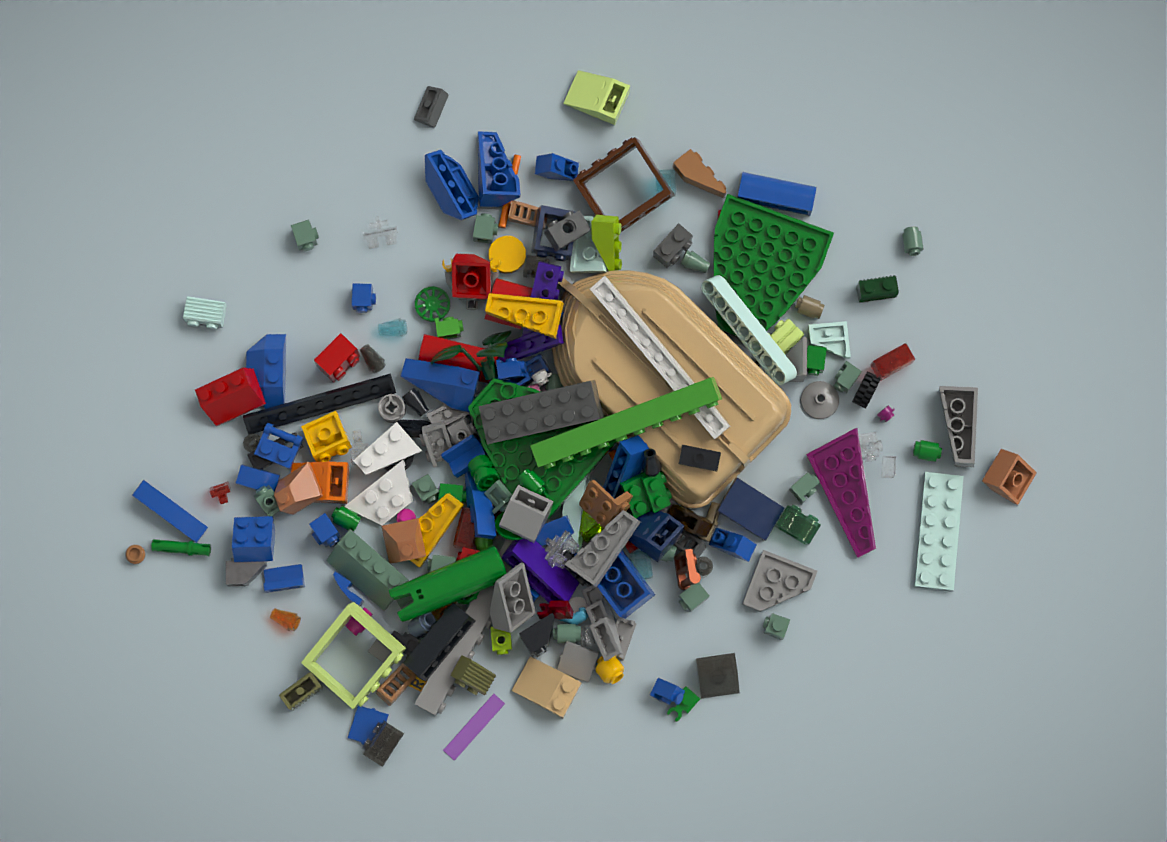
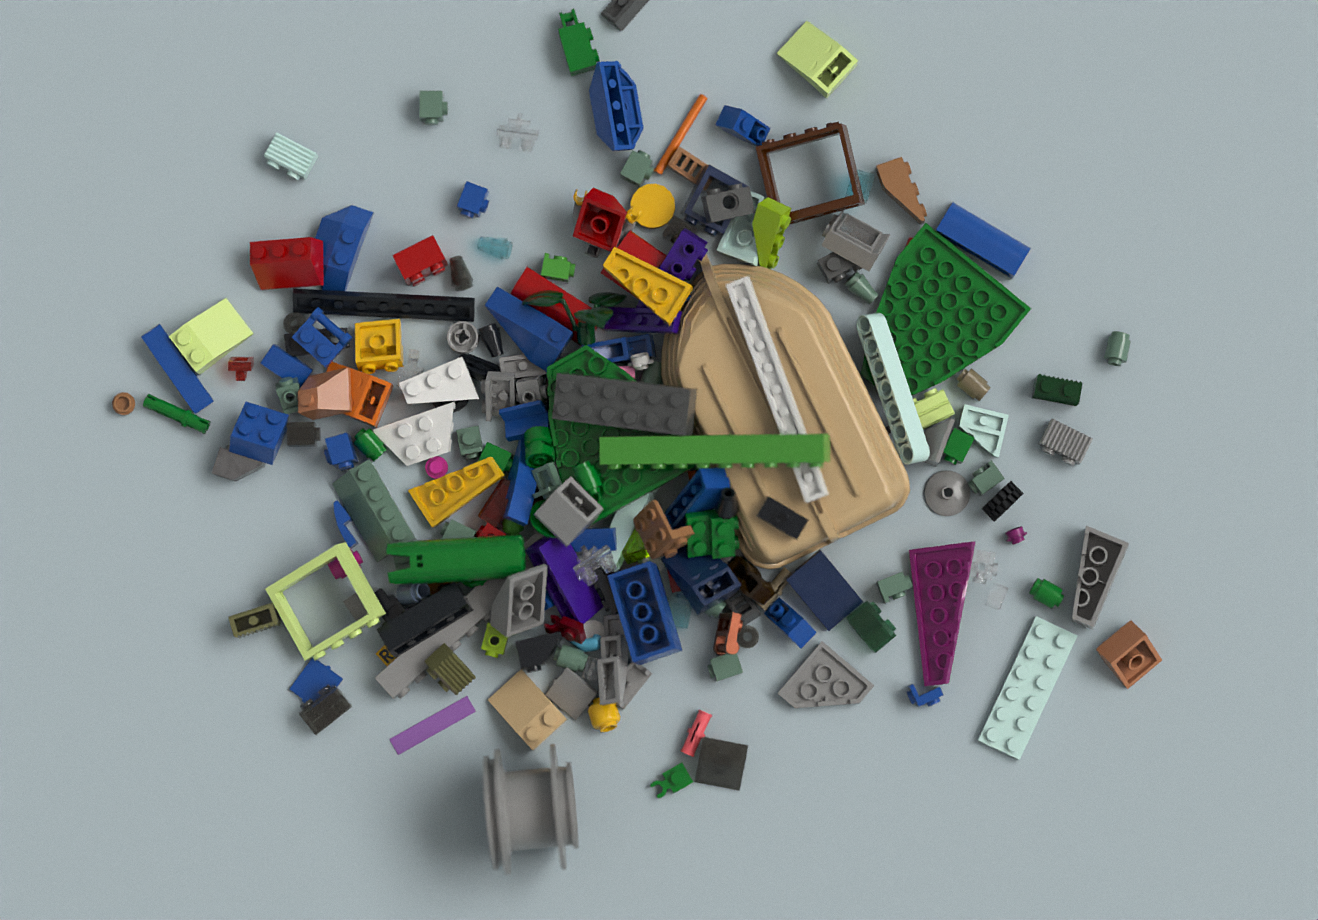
camera: 25 degrees right, 5 degrees up
blue panel [263,564,305,593] -> none
clear orange cone [270,608,301,631] -> none
medium nougat slope [376,663,417,706] -> none
nougat slope [381,518,426,564] -> none
green wheel [415,286,450,322] -> none
blue wedge [478,131,521,207] -> none
blue brick [496,358,527,381] -> none
light grey wing [565,510,641,587] -> none
blue brick [650,678,685,705] -> none
sand green brick [763,613,790,640] -> none
clear red brick [871,343,915,381] -> none
none -> yellowish green slope [169,298,254,375]
none -> clear smoke brick [287,422,321,447]
none -> light grey wheel [483,744,579,875]
none -> green brick [558,9,600,76]
none -> coral pin [681,710,712,757]
none -> light grey window [822,210,890,271]
none -> blue bracket [906,684,944,707]
none -> light grey brick [1038,419,1093,466]

